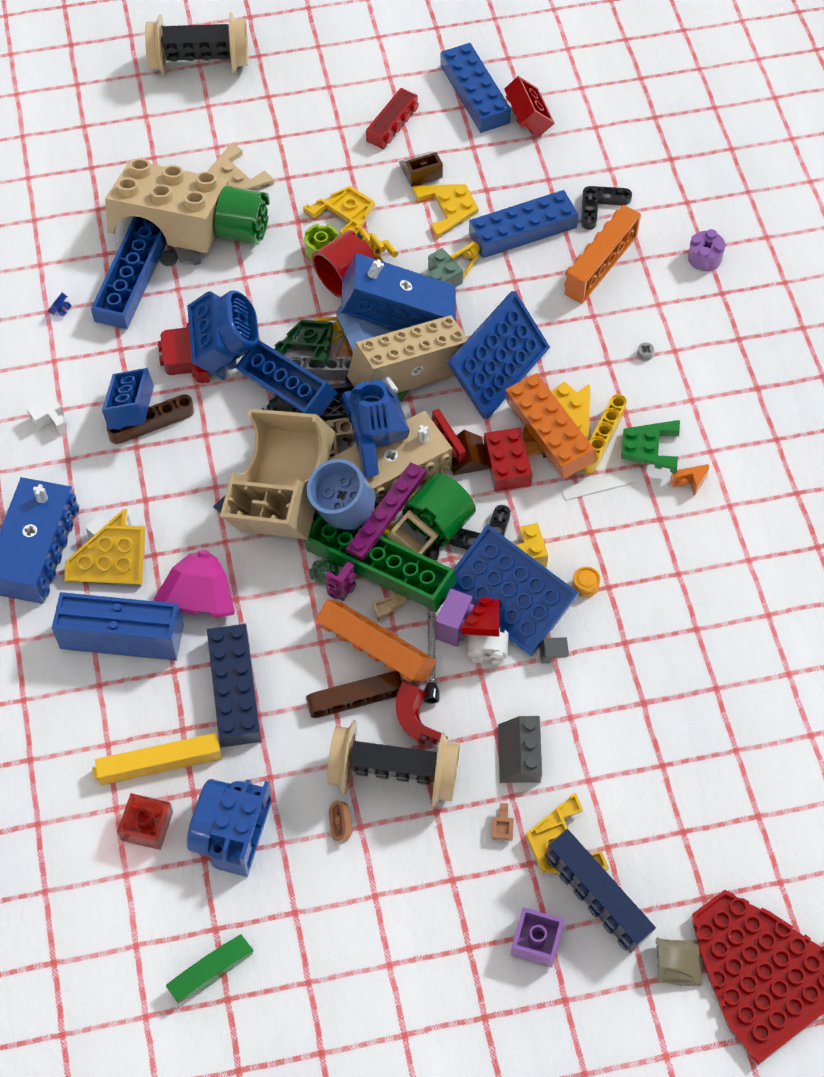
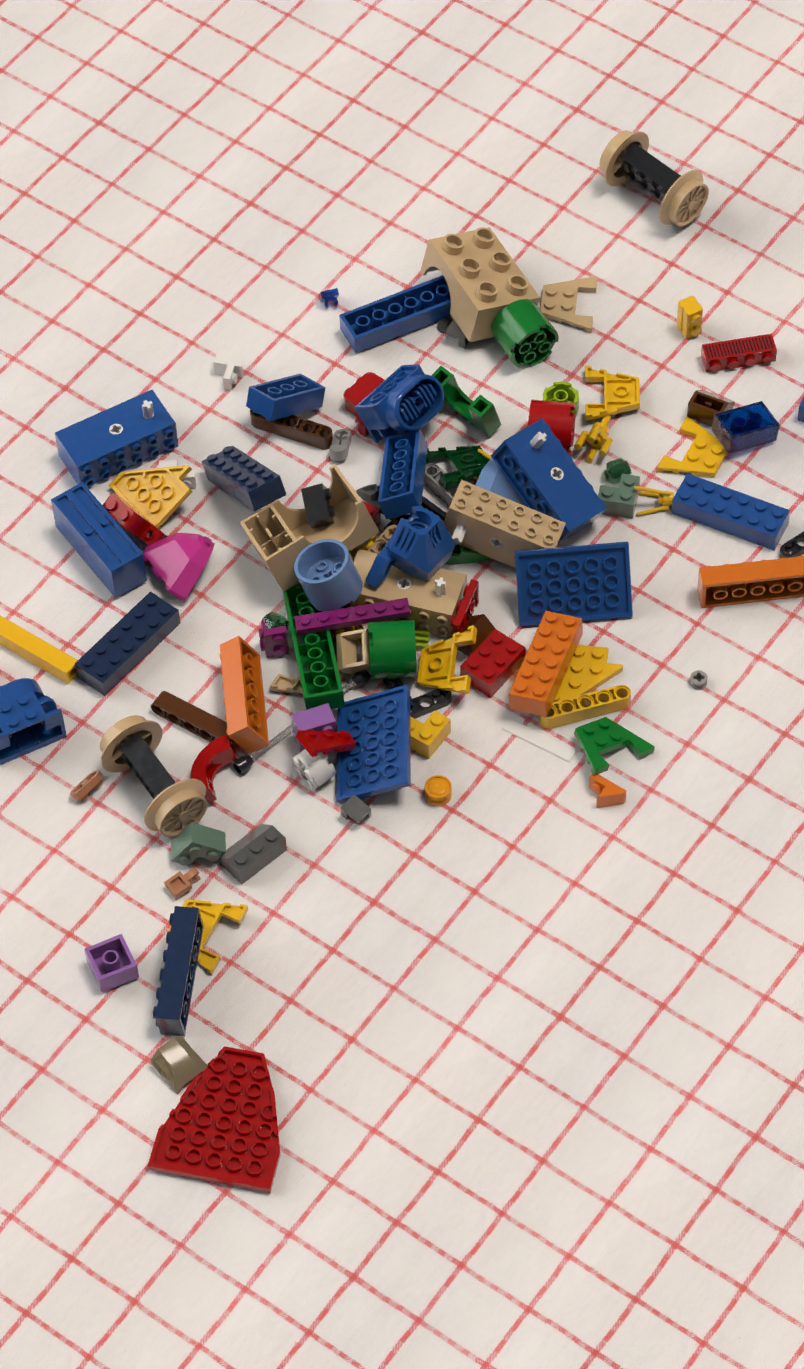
camera: 50 degrees right, 5 degrees down
none -> red brick [102,493,168,546]
none -> sand green brick [171,822,226,866]
none -> dark blue brick [201,446,286,511]
none -> black brick [301,483,335,528]
none -> light grey piece [330,429,351,461]
none -> yellow wing [417,625,477,694]
none -> green arch [431,366,501,437]
none -> clear green head [604,458,632,484]
none -> yellow brick [677,296,703,339]
none -> clear blue brick [711,401,780,454]

